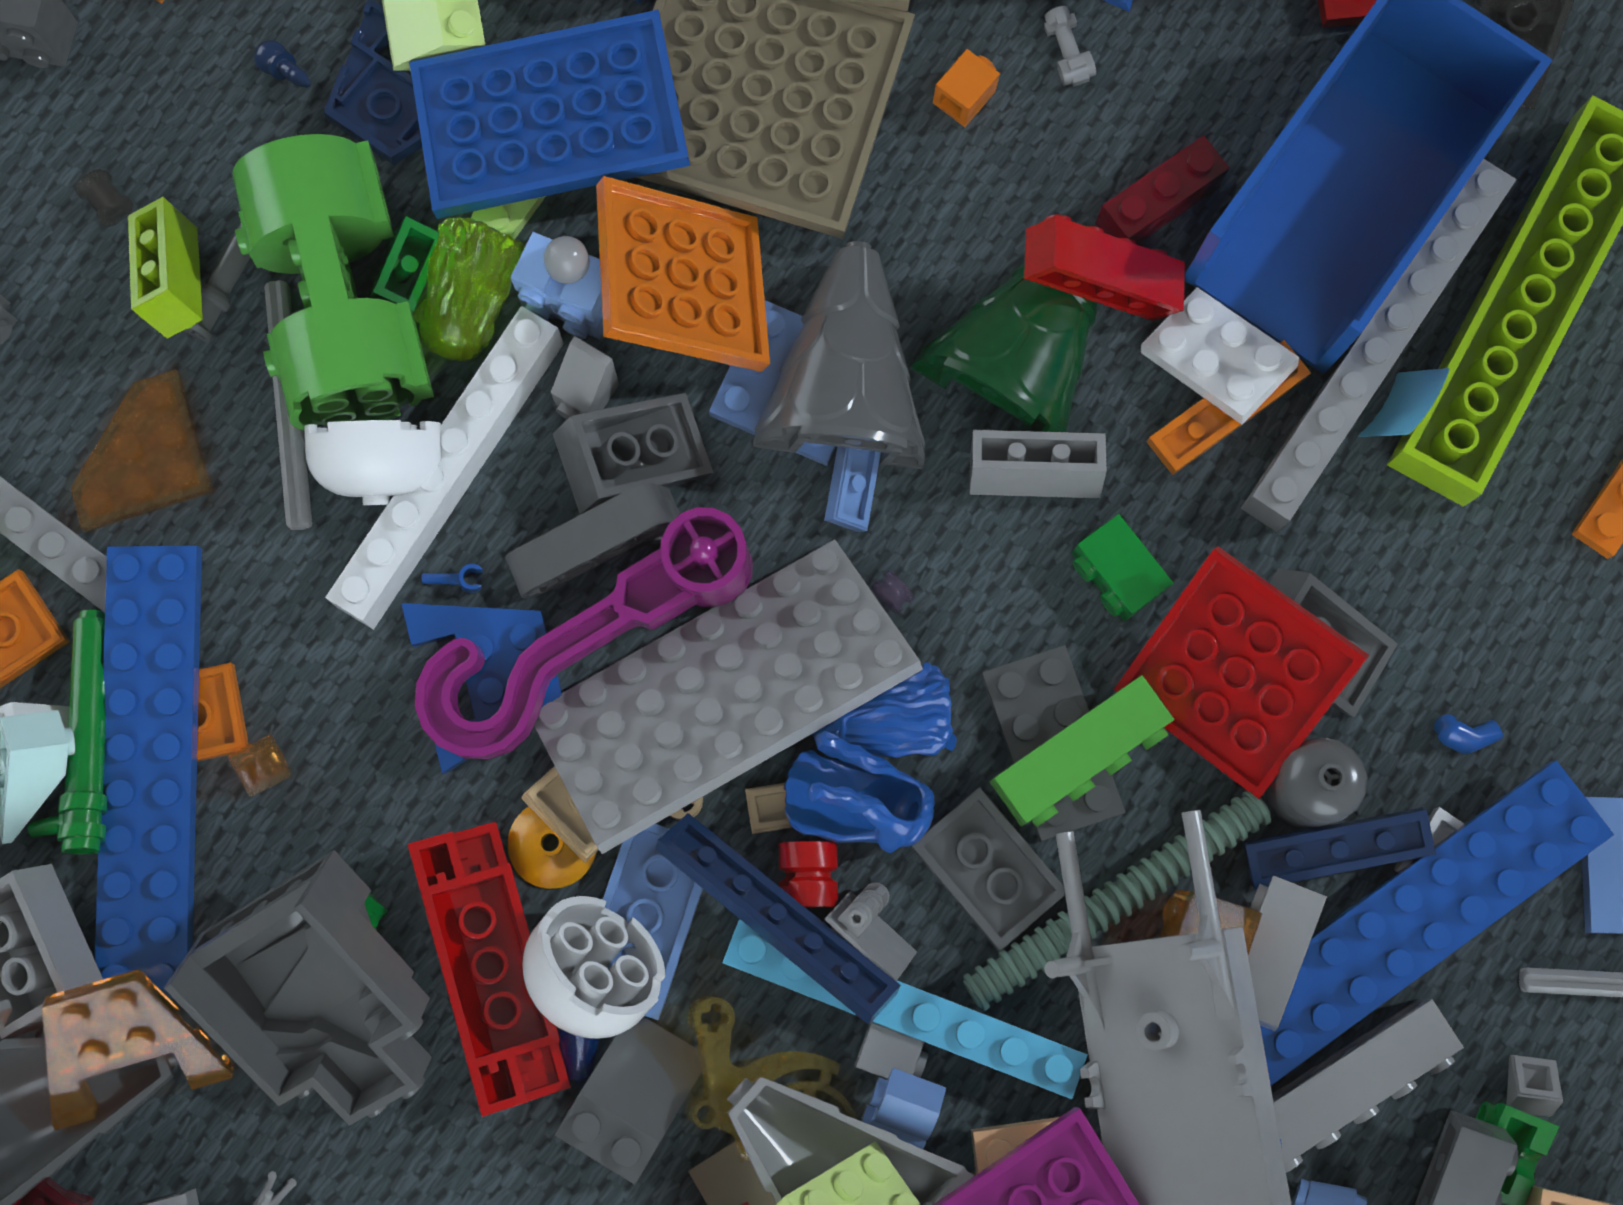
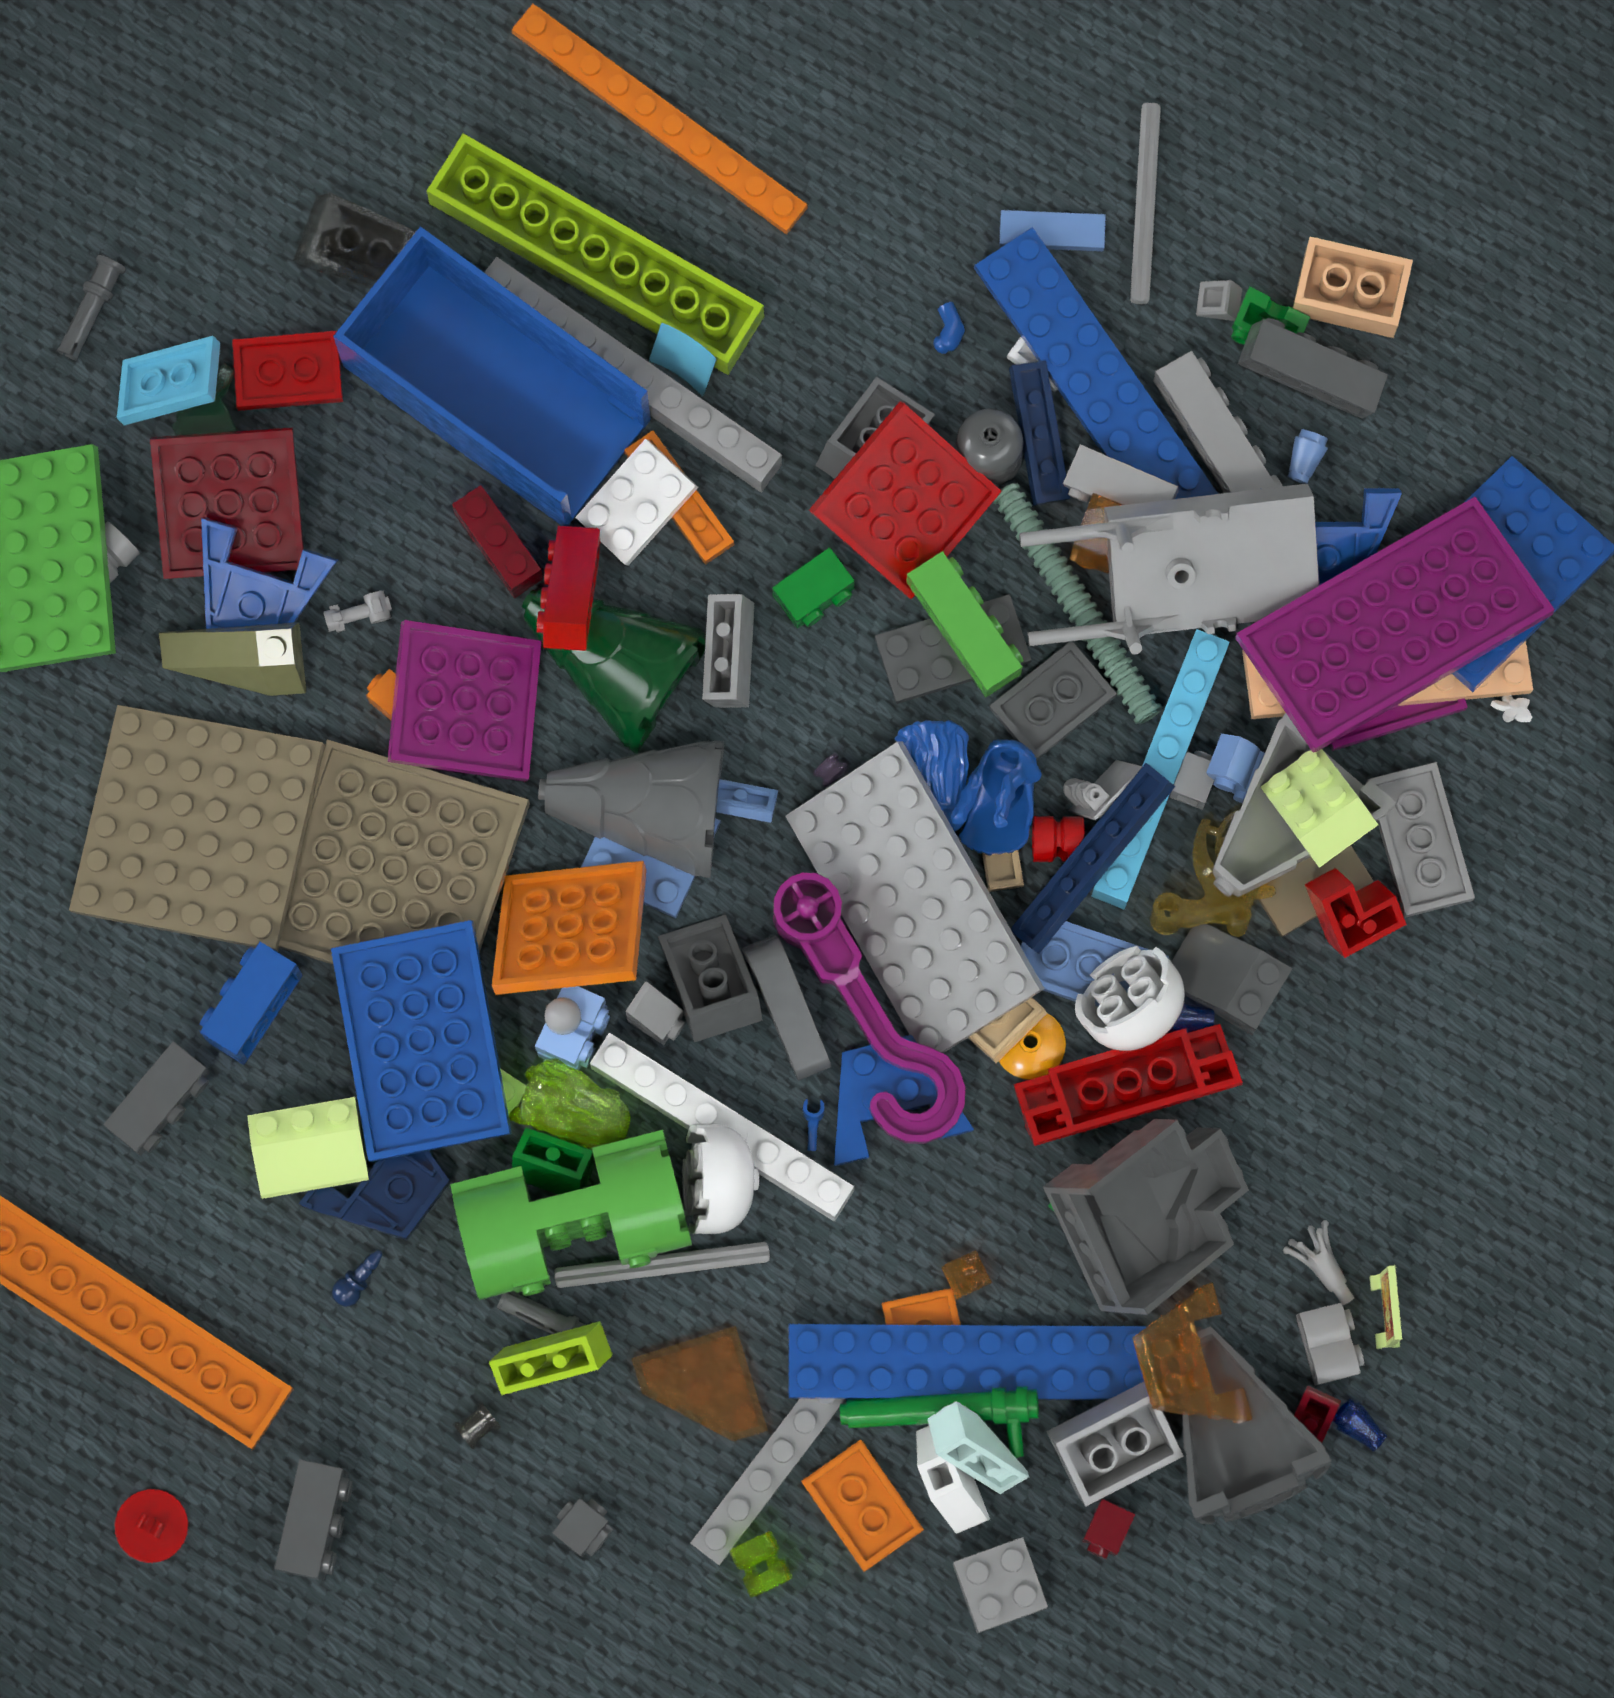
camera: 85 degrees left, 0 degrees up
none -> magenta plate [388,620,541,782]

